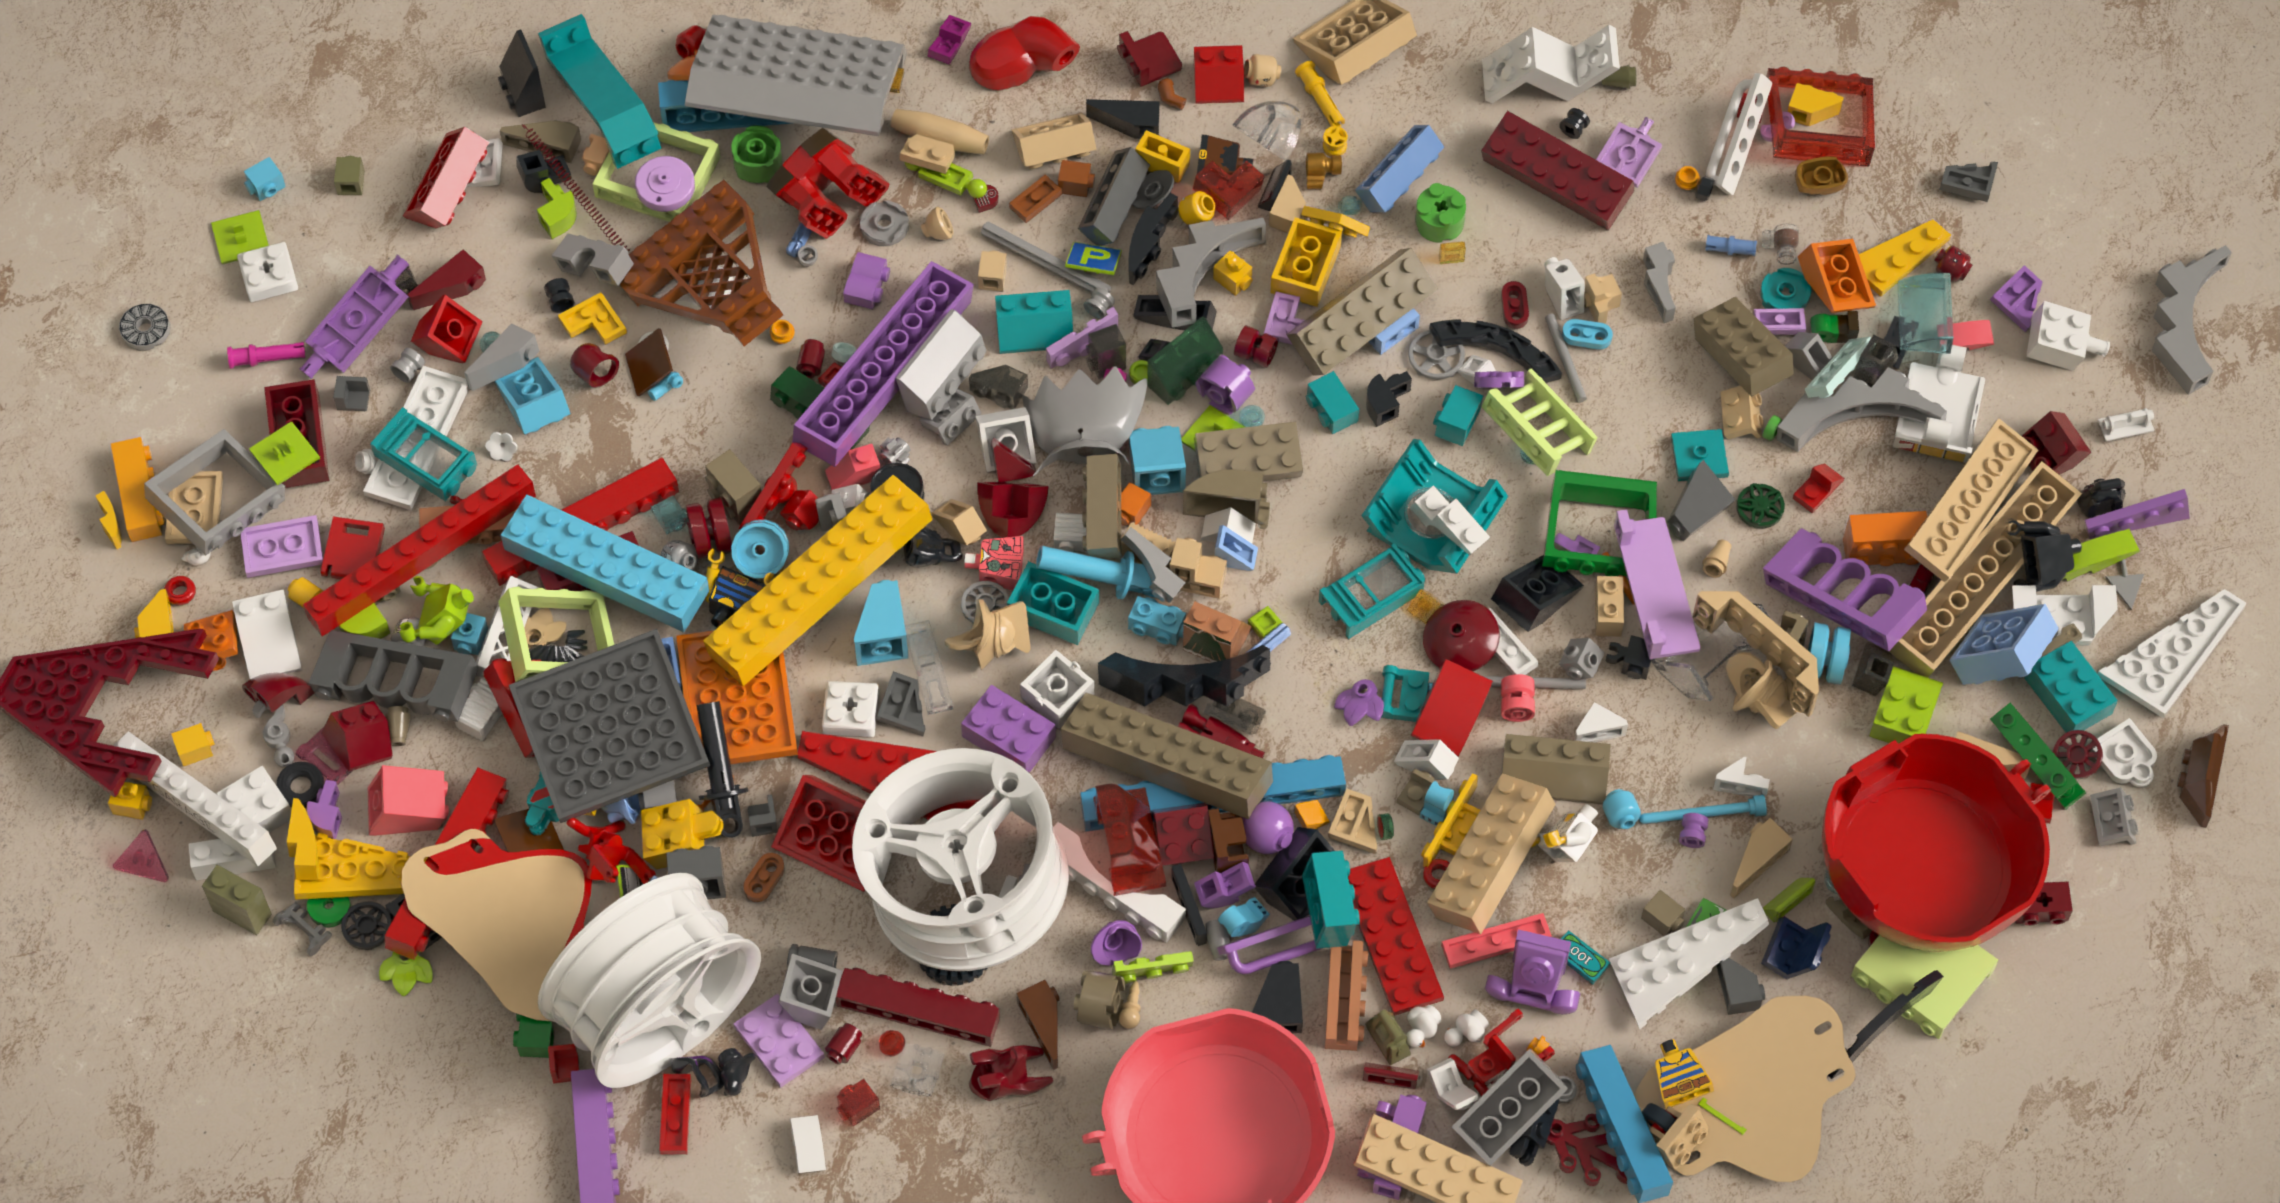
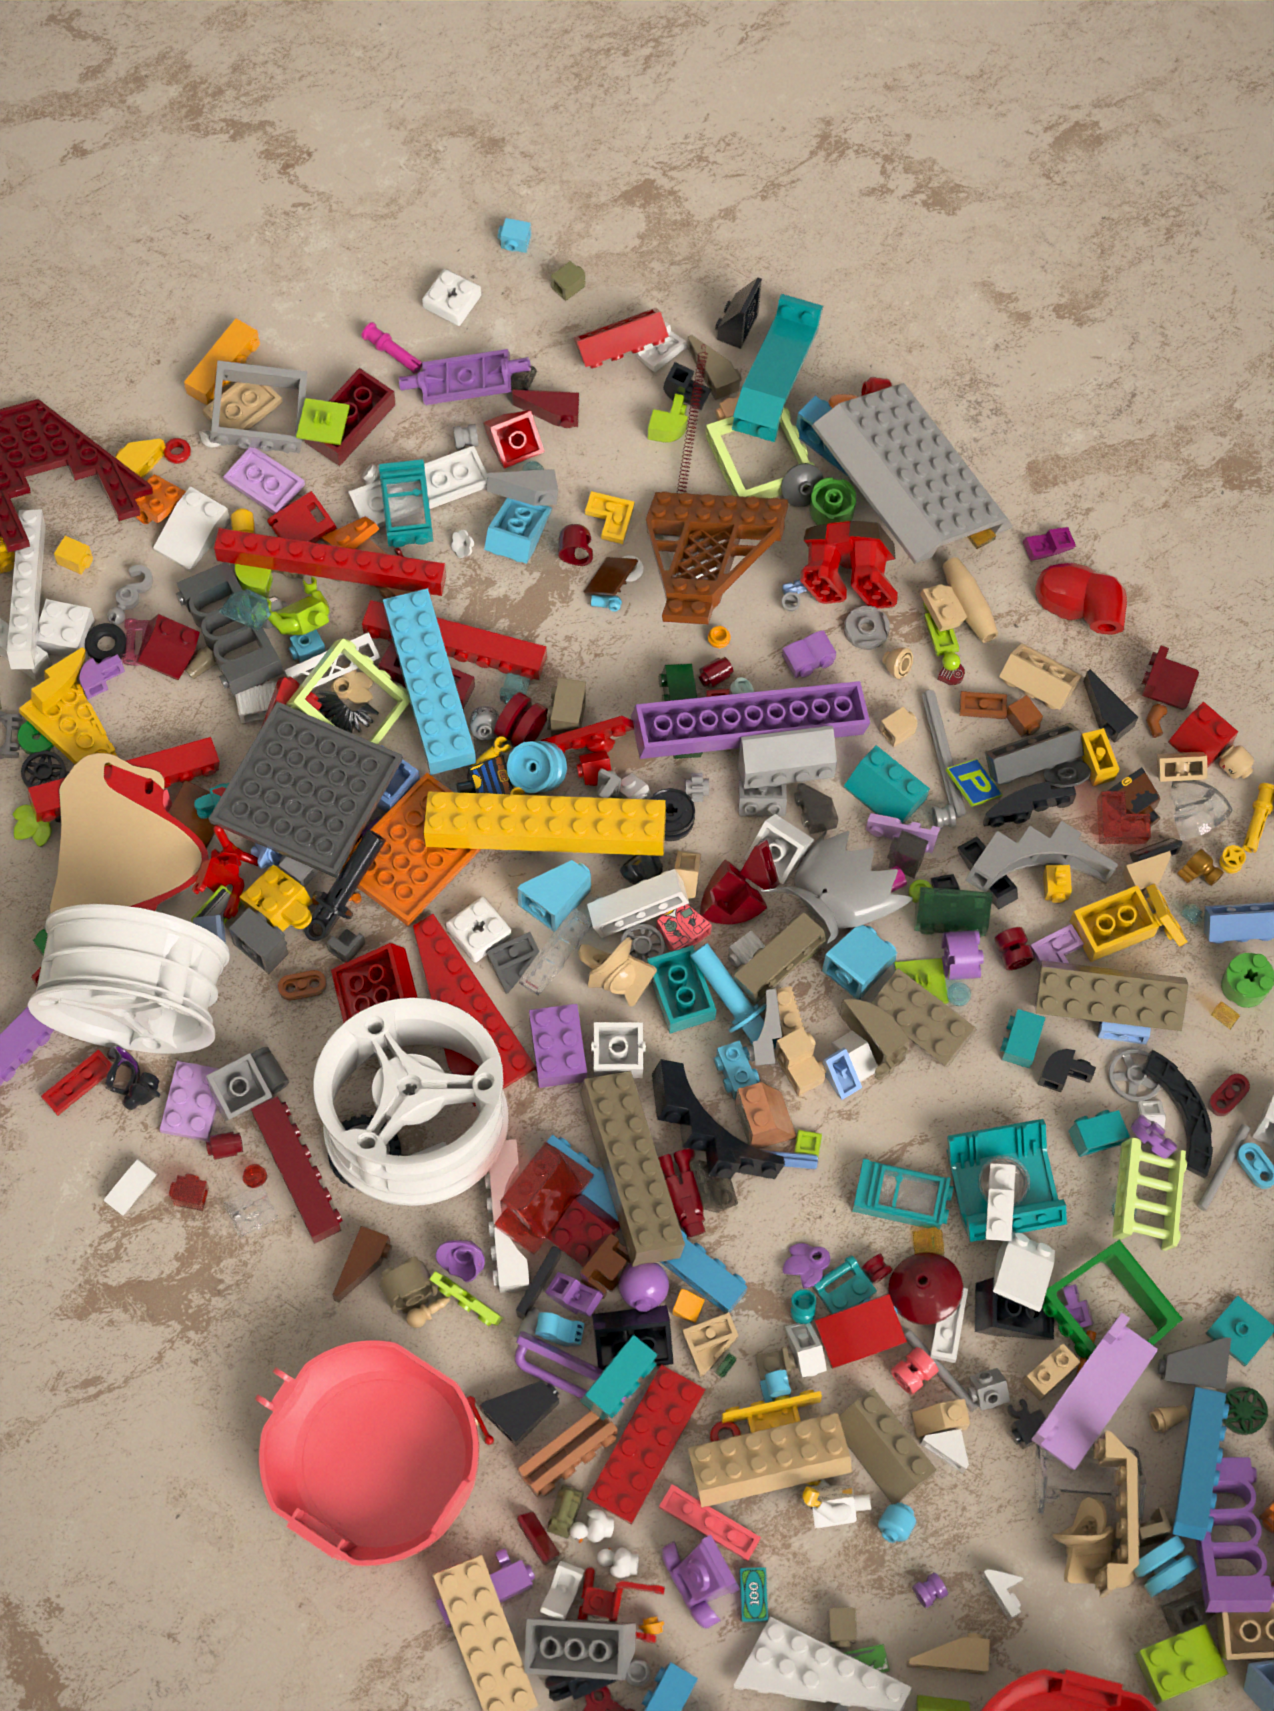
camera: 45 degrees right, 5 degrees up
yellow slope [95,491,122,549] -> none
tile [119,304,170,350] -> none
lime piece [211,210,269,265] -> none
dark red brick [242,673,315,713] -> none
dark grey panel [333,376,370,412] -> none
coral slope [368,765,449,836] -> none
black wheel [544,278,575,313] -> none
light grey arch [552,233,634,286] -> none
lavender wheel [635,156,695,212] -> none
coral slope [825,444,880,490] -> none
dark red piece [969,1045,1053,1101] -> none
orange brick [1121,482,1151,526] -> none
yellow head [1178,191,1215,225] -> none
medium azure piece [1639,795,1767,824] -> none
none -> clear light blue slope [219,589,271,631]
none -> orange wing [321,516,379,549]
none -> white brick [587,869,689,938]
none -> dark grey dish [781,463,824,507]
none -> teal wheel [790,1289,816,1324]
none -> dark red wheel [861,1253,893,1284]
none -> tan slope [912,1399,970,1438]
none -> white slope [993,1232,1055,1312]
none -> tan brick [1157,752,1208,782]
none -> dark azure brick [1172,1387,1229,1541]

